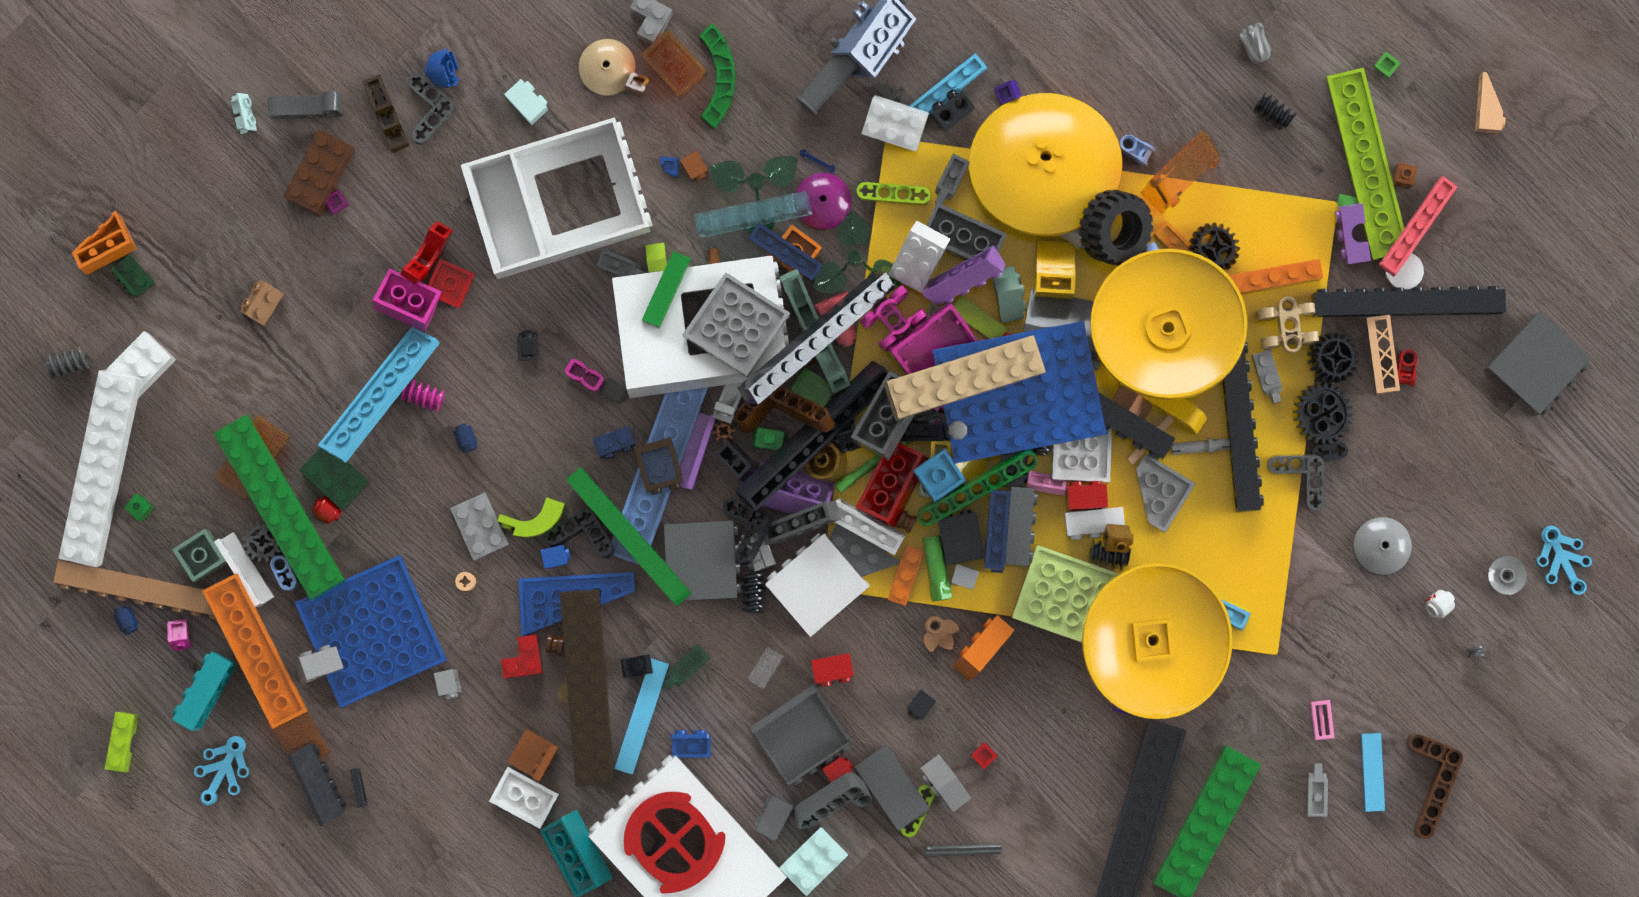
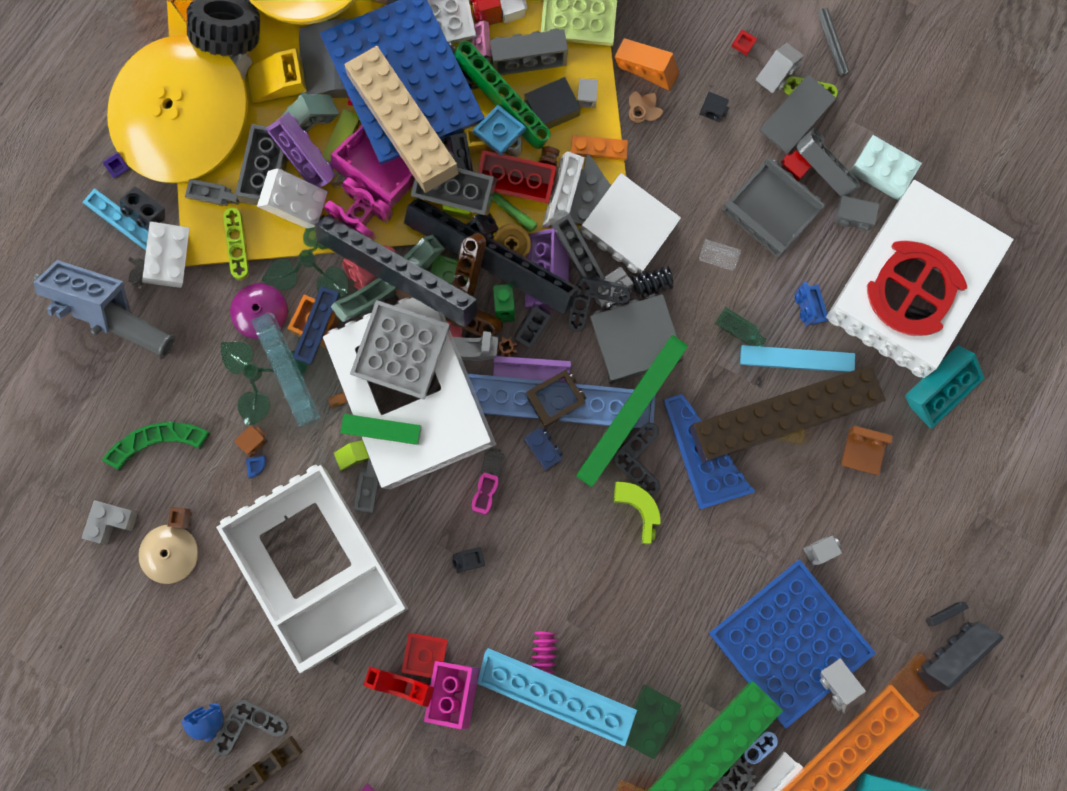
camera: 110 degrees left, 5 degrees down
medium azure plant [194,736,250,805] -> none
red head [311,496,342,524] -> none
light grey plate [450,493,509,561] -> none
dark blue brick [453,423,478,453] -> none
light nougat wheel [455,572,476,592] -> none
white plate [489,767,559,829] -> none
red brick [501,635,544,679] -> none
light aqua brick [504,79,548,125] -> none
blue brick [541,545,571,570] -> none
reddish brown wheel [546,634,564,656] -> none
black bracket [621,654,653,678] -> none
clear orange brick [641,29,708,100] -> none
clear blue hinge [800,149,836,173] -> none
red brick [811,653,854,687] -> none
bright green piece [923,535,952,602] -> none
light grey tile [948,421,967,440] -> none
dark blue panel [983,490,1011,573] -> none
light blue piece [1119,135,1156,167] -> none

